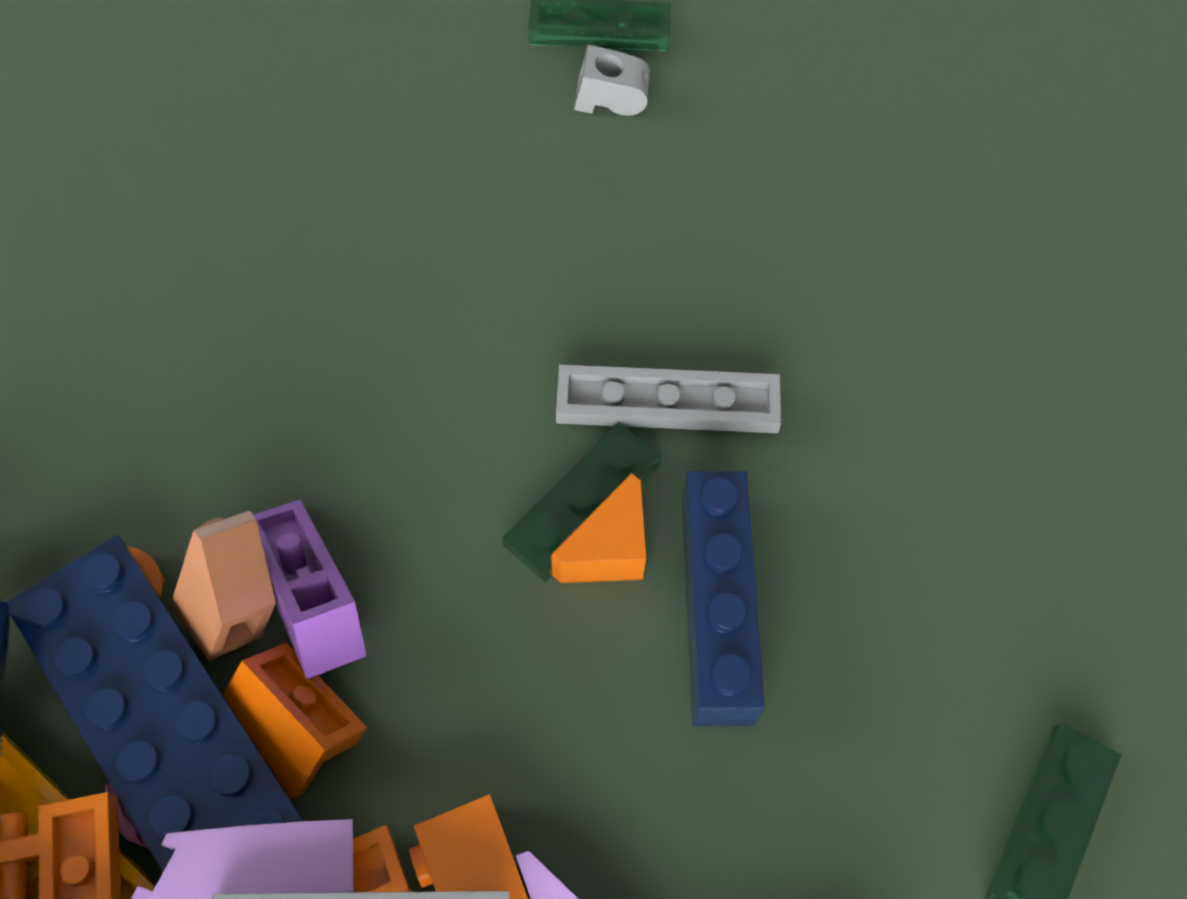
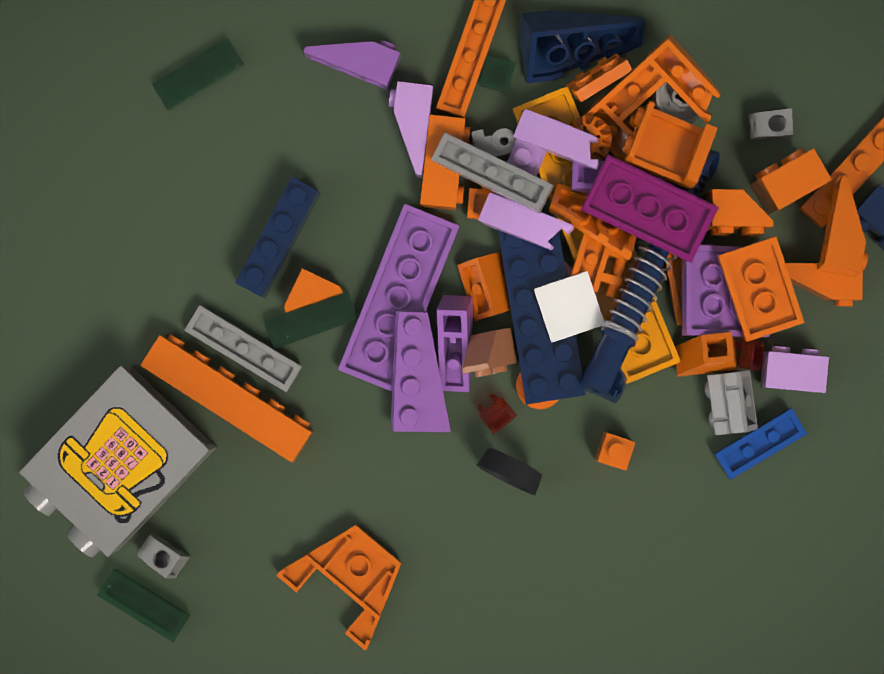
camera: 155 degrees left, 25 degrees up
none -> light grey brick [19,366,217,558]
none -> orange brick [140,334,314,463]
none -> orange wing [276,524,402,650]
none -> medium lavender plate [338,204,460,391]
none -> medium lavender wing [390,311,451,432]
none -> black tyre [476,448,542,495]
none -> clear red tile [477,393,517,434]
none -> white sticker [534,271,604,343]

